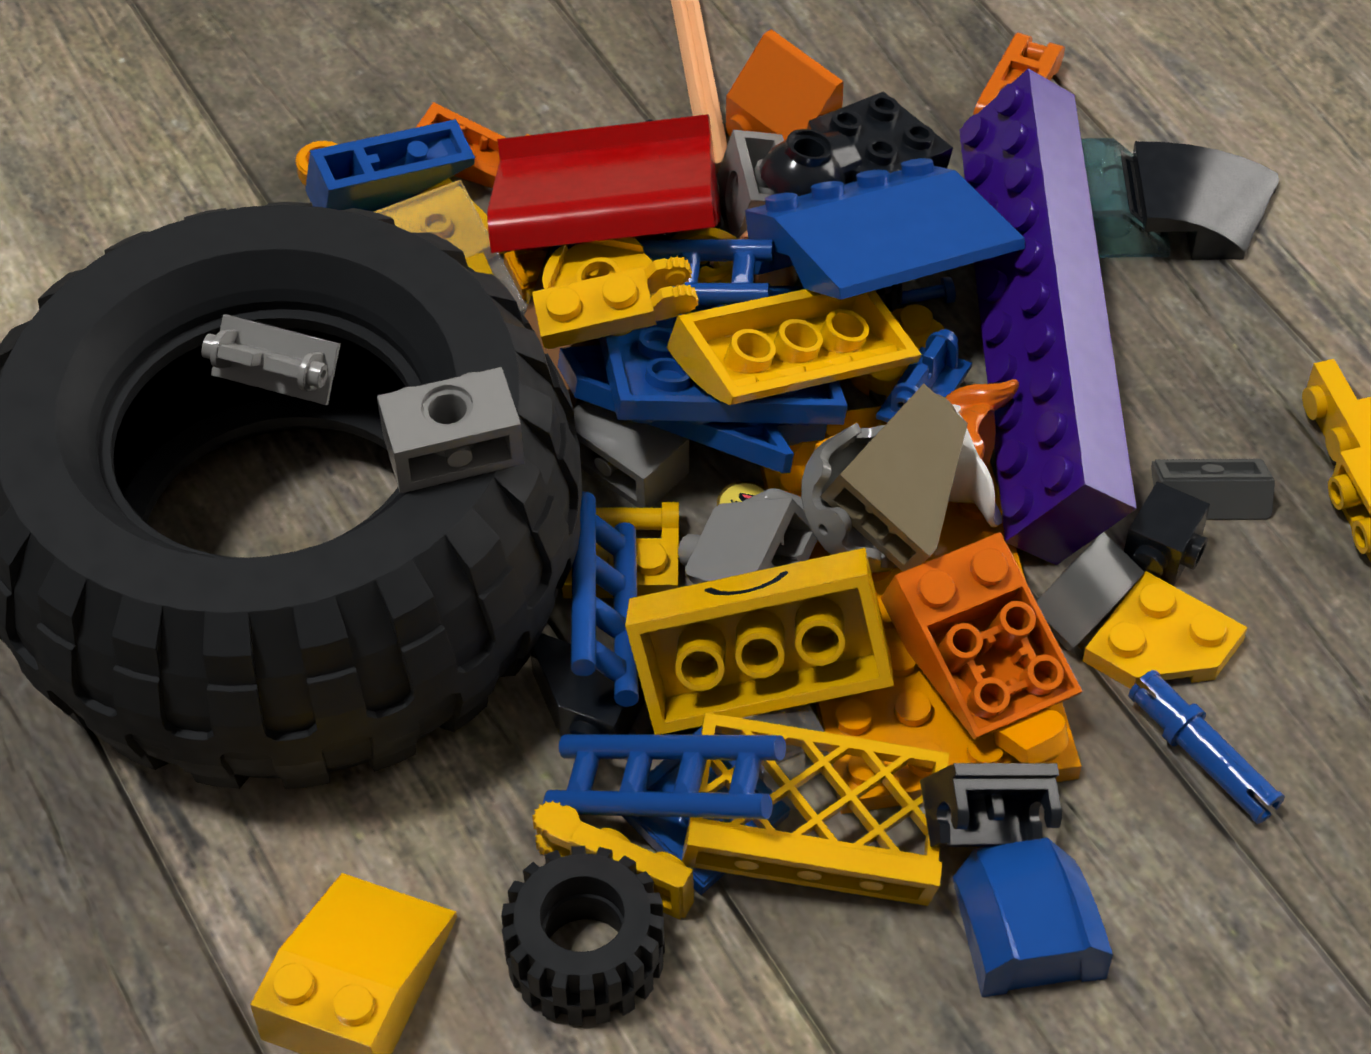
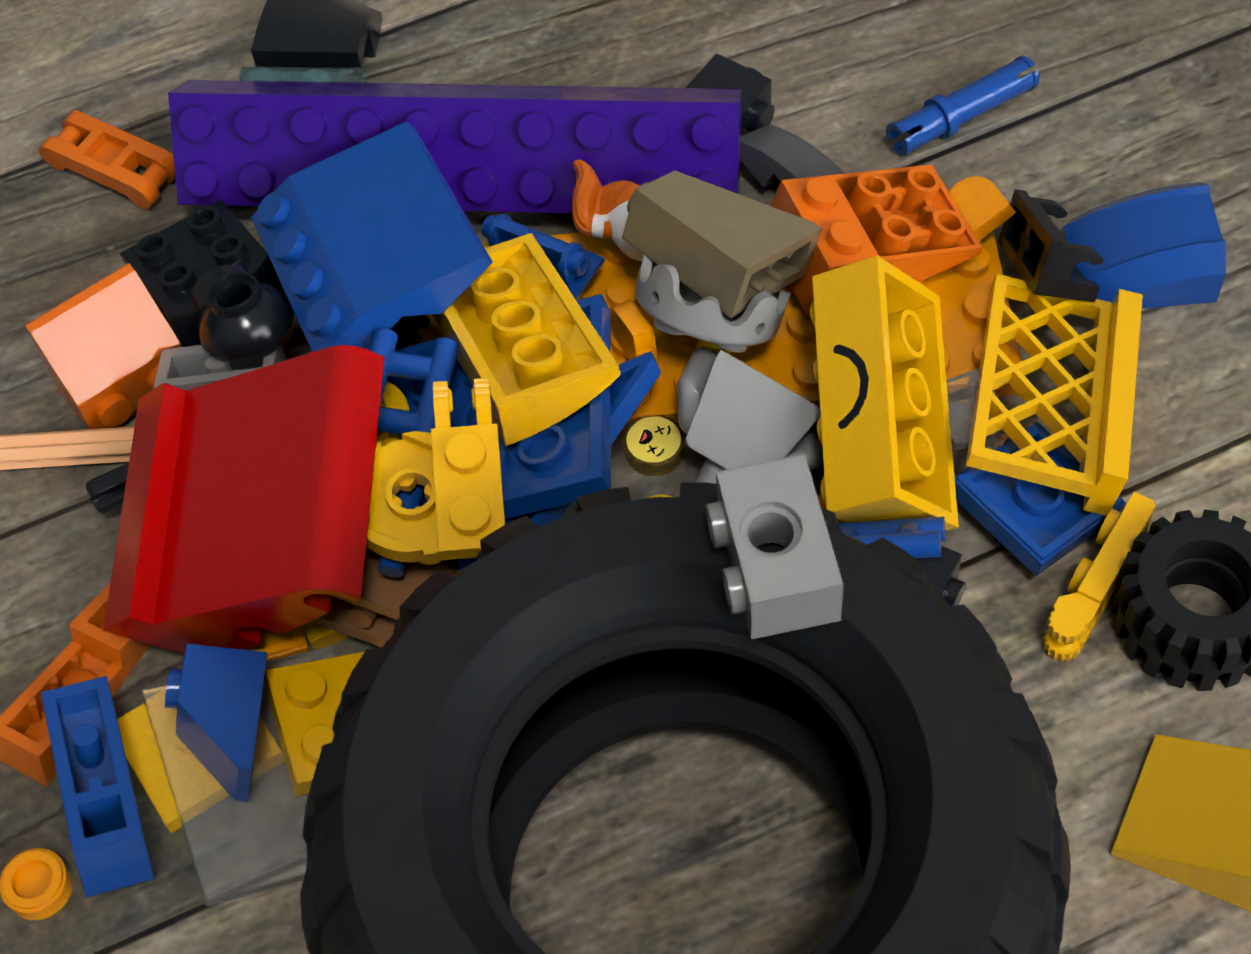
camera: 80 degrees left, 5 degrees up
light grey hinge [201,314,340,405] -> none
blue bar [543,734,786,819] -> none
yellow plate [1082,571,1248,689] -> none
dark grey slope [1151,459,1275,520] -> none
none -> blue slope [165,643,267,802]

